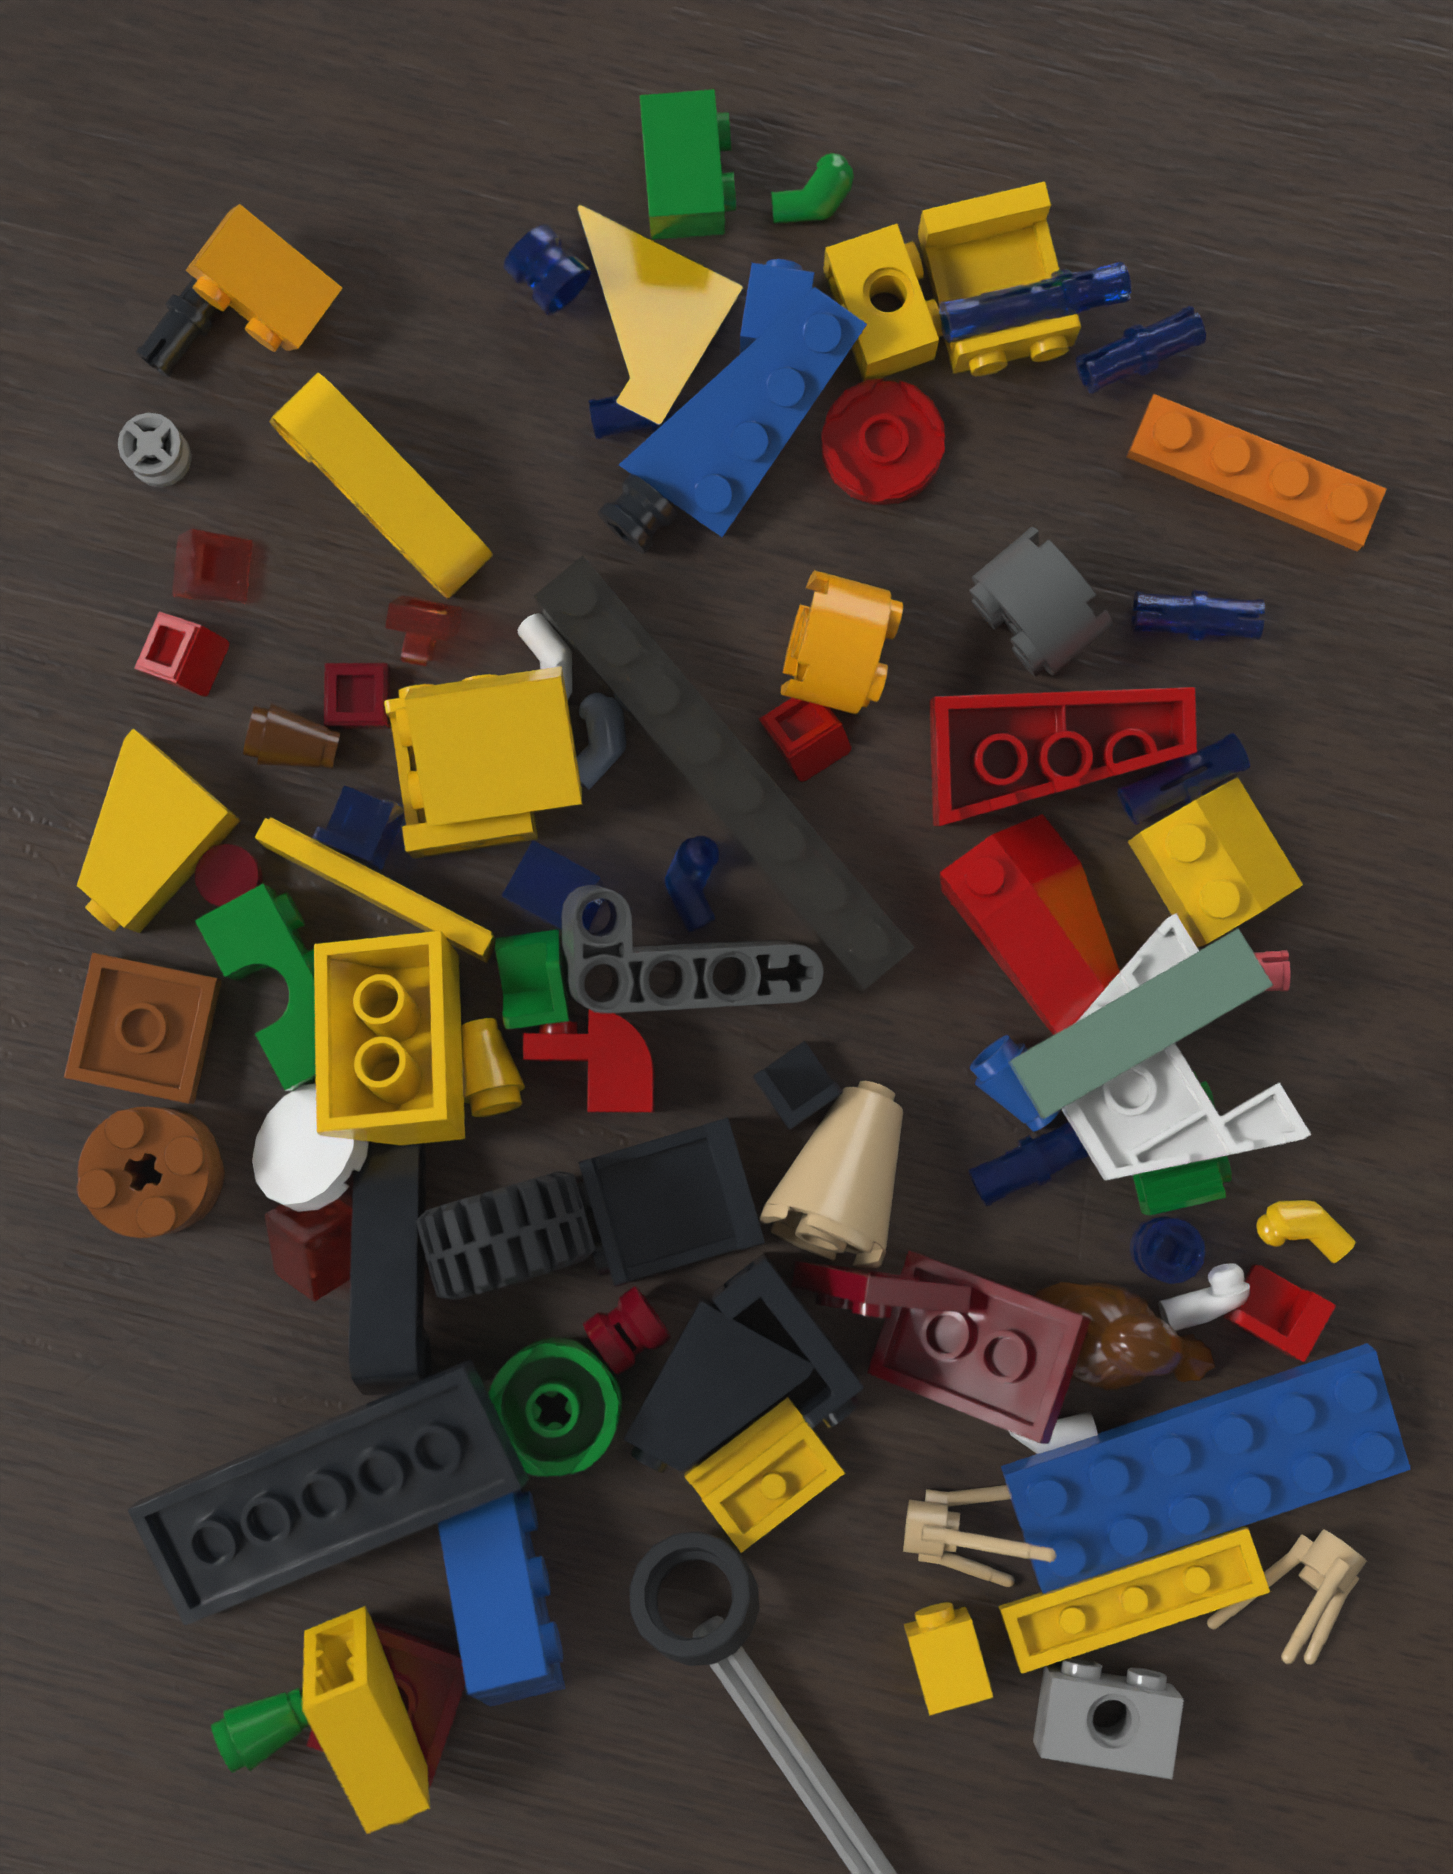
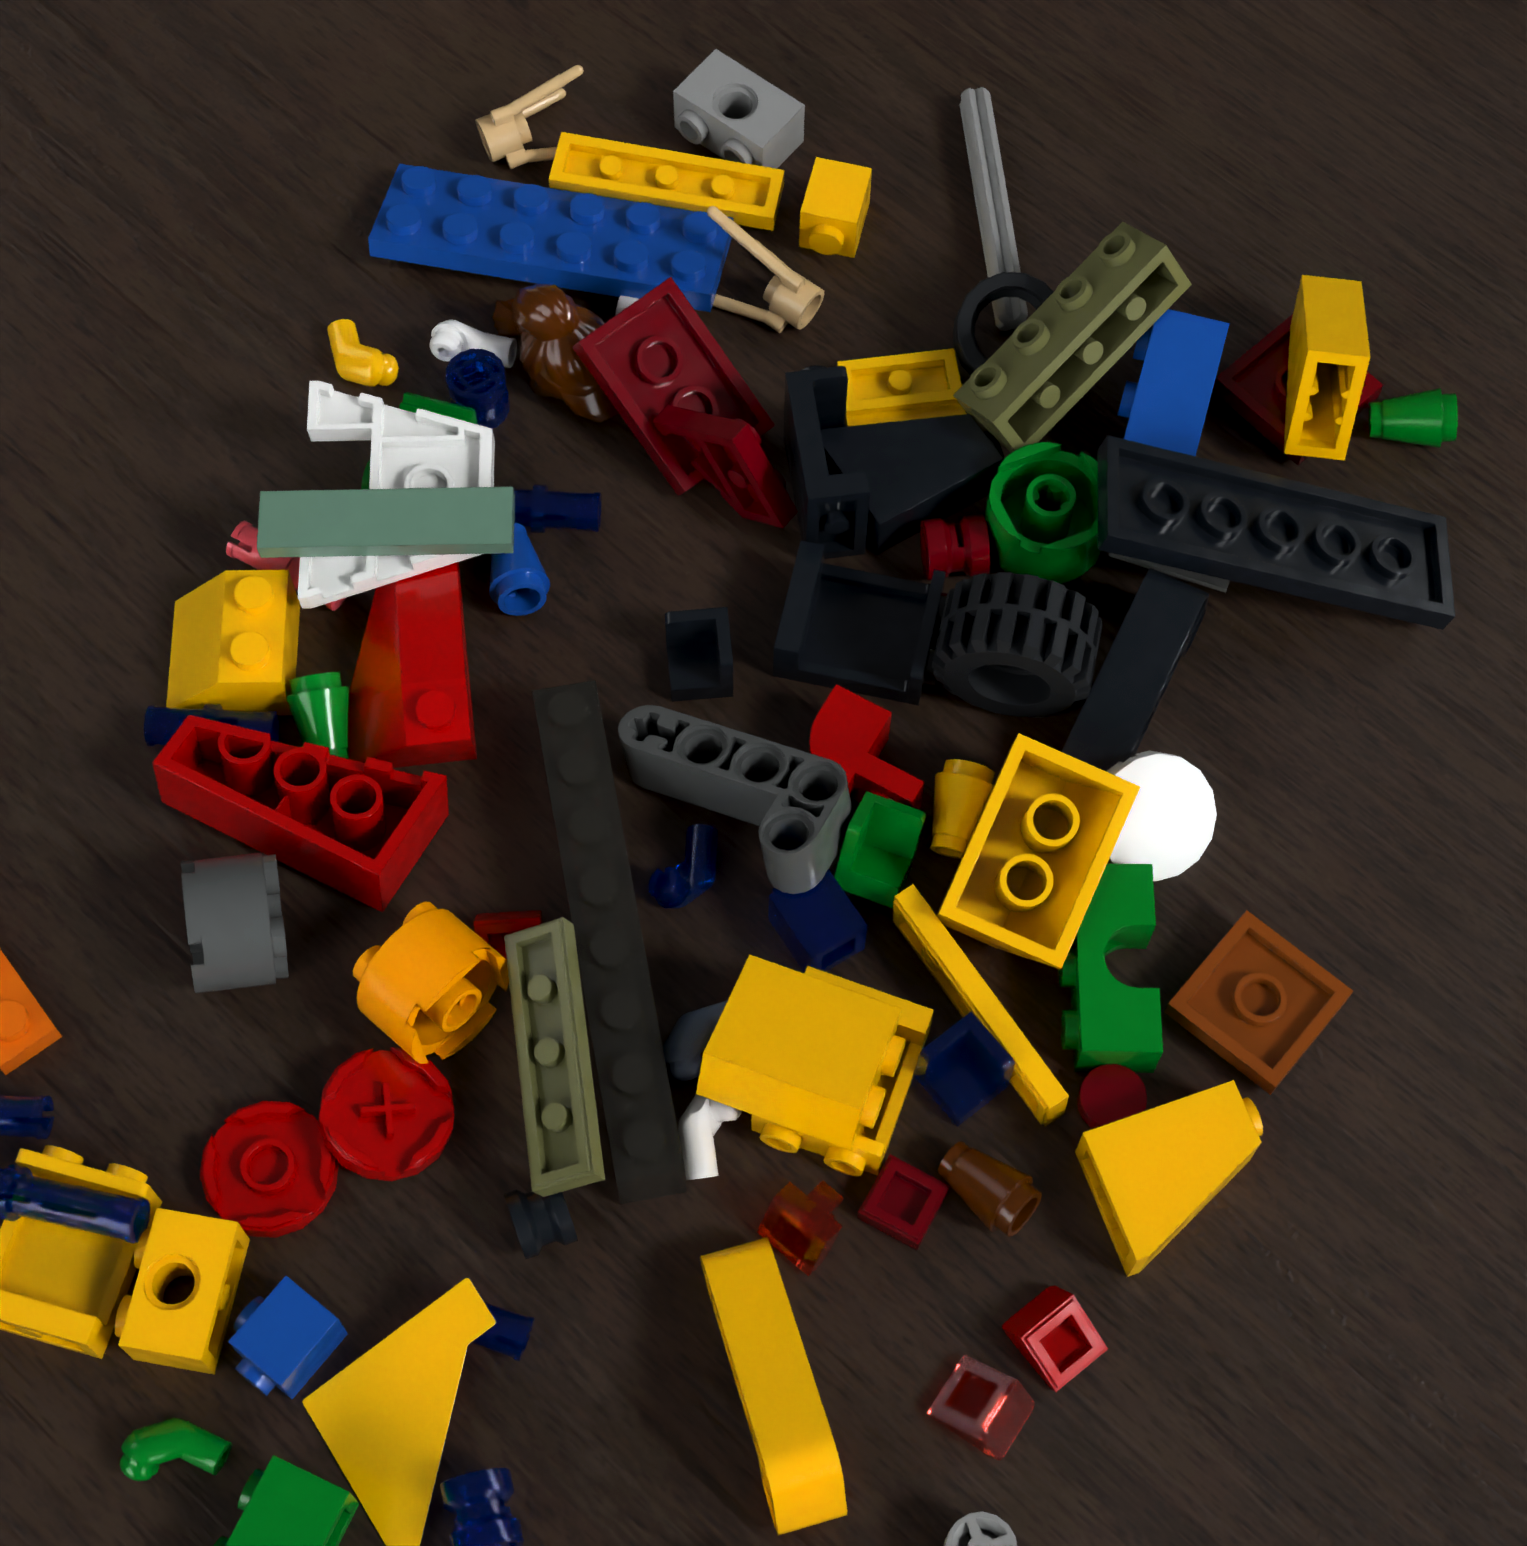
camera: 155 degrees left, 20 degrees down
dark orange brick [77,1107,225,1238] -> none
clear red panel [264,1199,352,1302] -> none
blue wing [619,287,867,537] -> none
tan cone [759,1081,903,1268] -> none
clear blue pin [1131,590,1265,641] -> none
red panel [1223,1264,1336,1362] -> none
none -> green cone [286,672,349,759]
none -> red tile [318,1047,455,1181]
none -> olive tile [504,917,605,1197]
none -> olive brick [953,221,1192,452]

